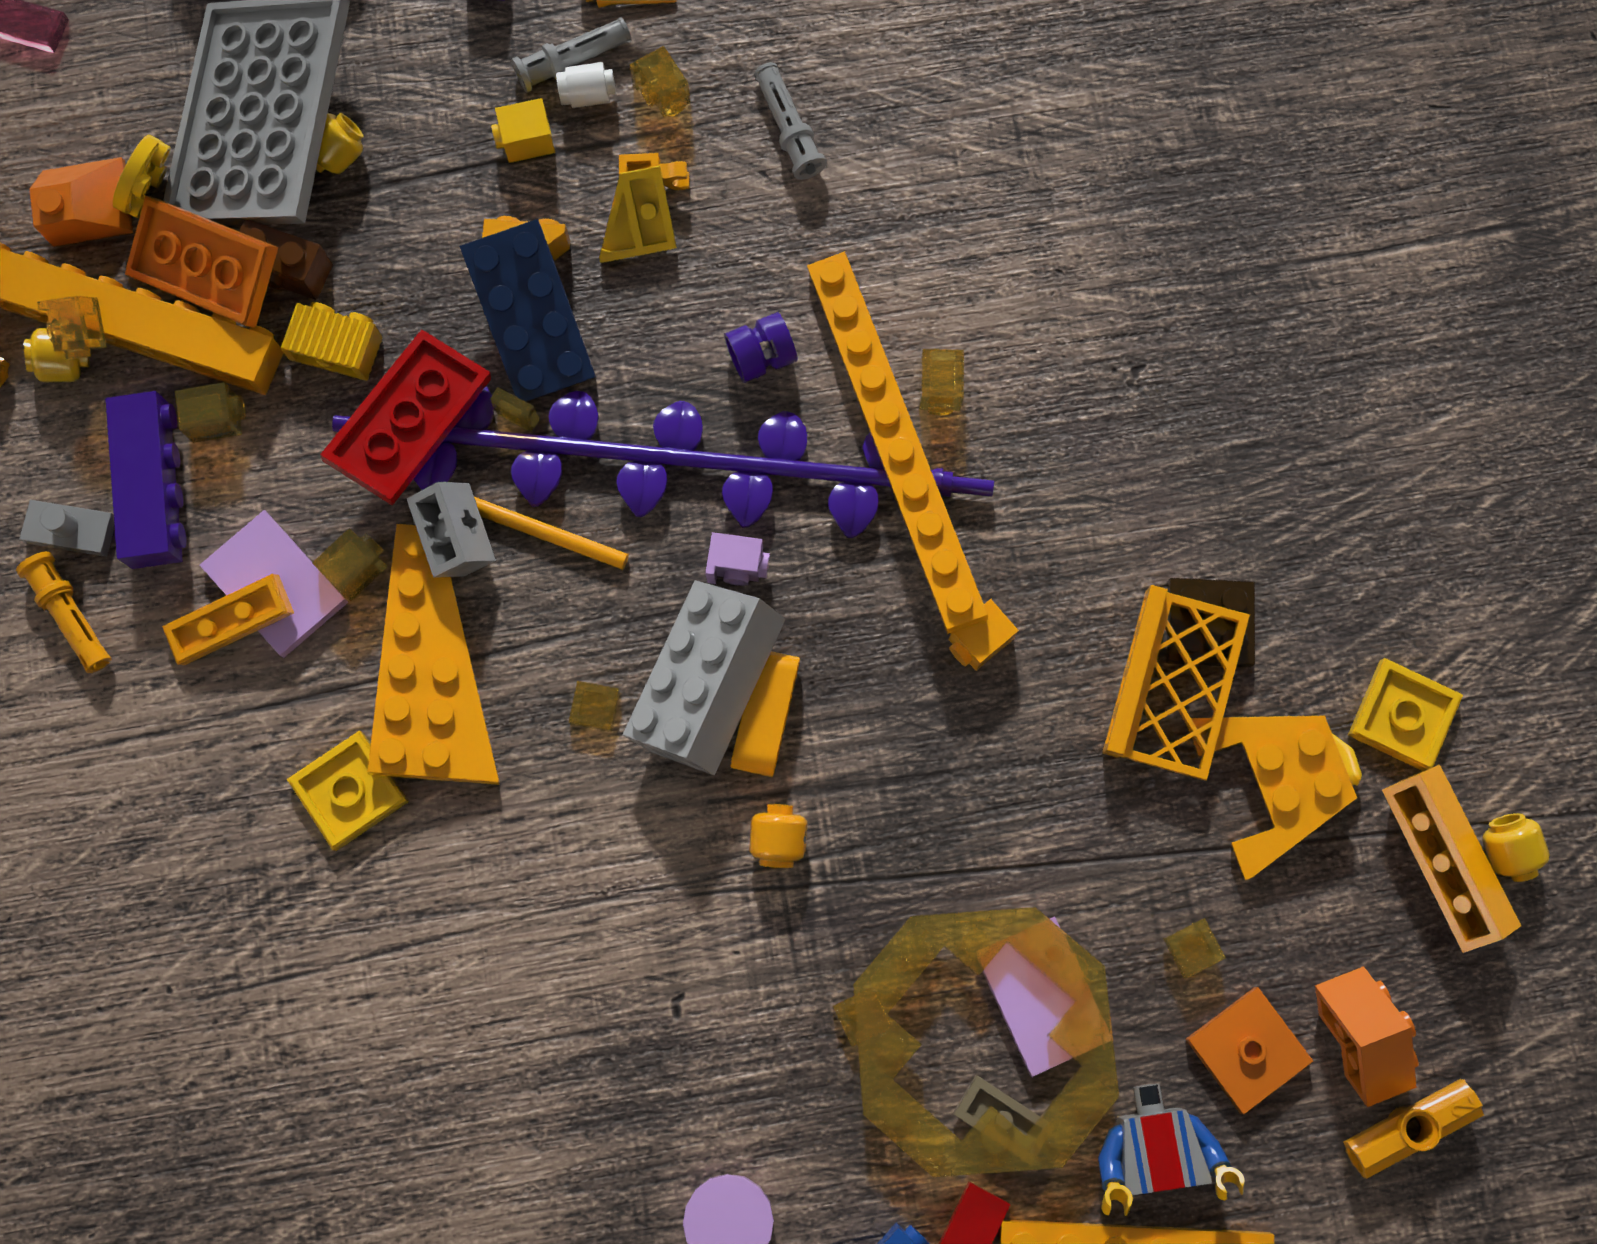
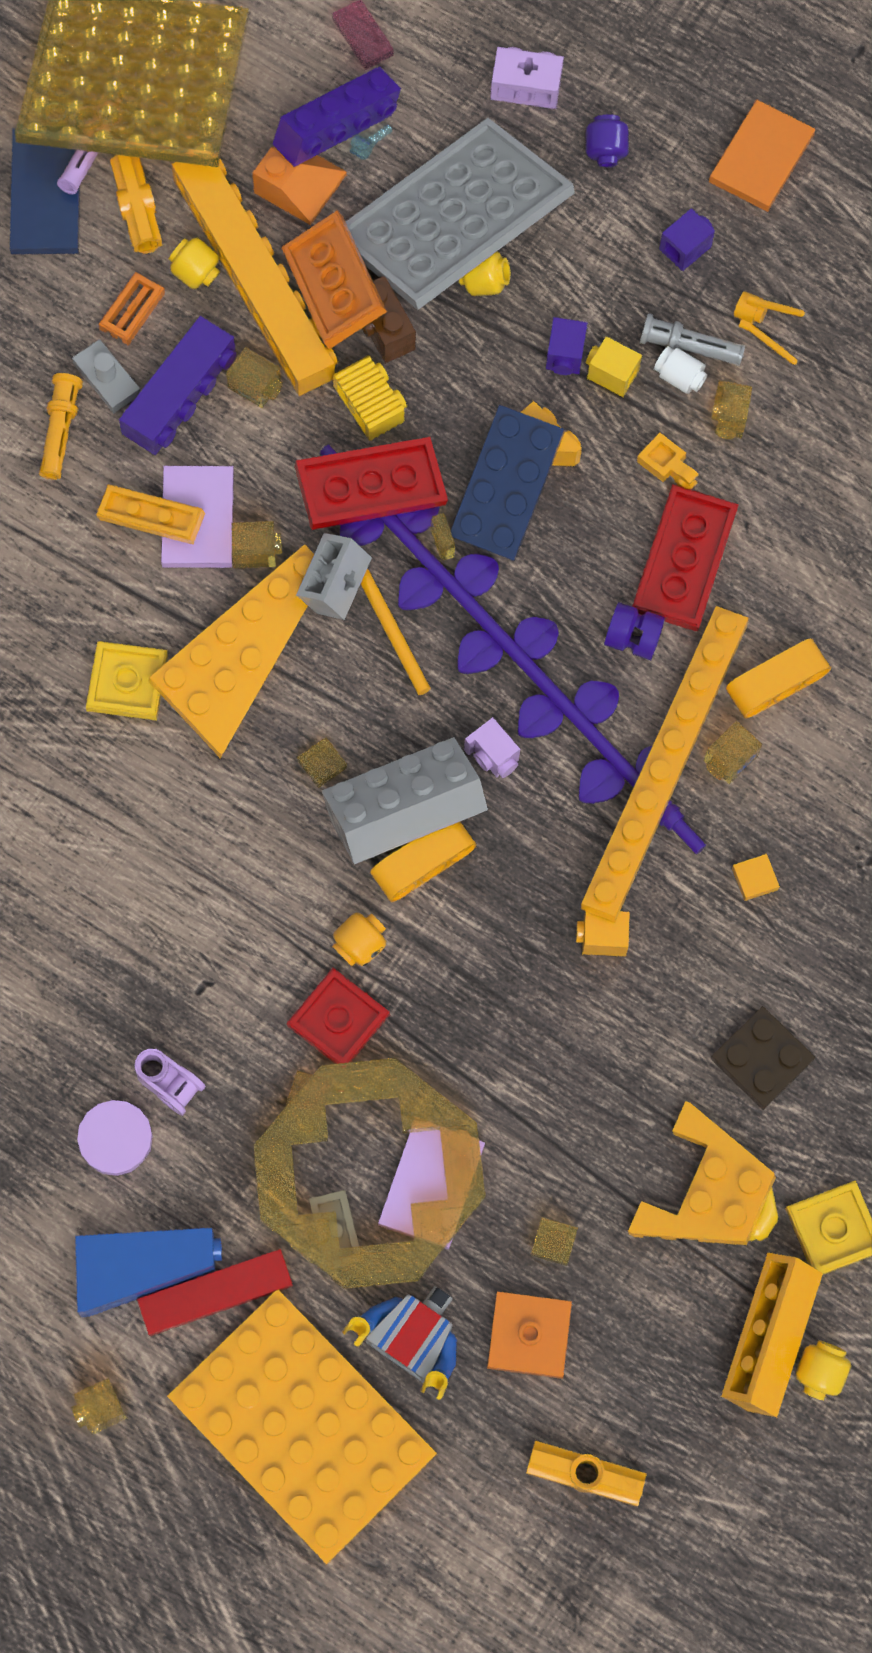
camera: 40 degrees right, 5 degrees down
clear yellow brick [37,296,107,360] -> none
yellow tile [113,134,171,218] -> none
yellow wing [599,165,677,263] -> none
light grey pin [754,62,827,180] -> none
light orange fence [1102,585,1250,781] -> none
orange brick [1315,966,1419,1107] -> none
none -> orange tile [99,272,165,345]
none -> lavender piece [135,1049,206,1116]
none -> dark purple brick [272,66,401,167]
none -> red tile [287,968,390,1071]
none -> clear light blue hand [349,125,392,160]
none -> dark purple brick [546,317,587,375]
none -> red tile [632,484,739,632]
none -> light orange beam [726,638,831,719]
none -> light orange tile [732,854,780,901]

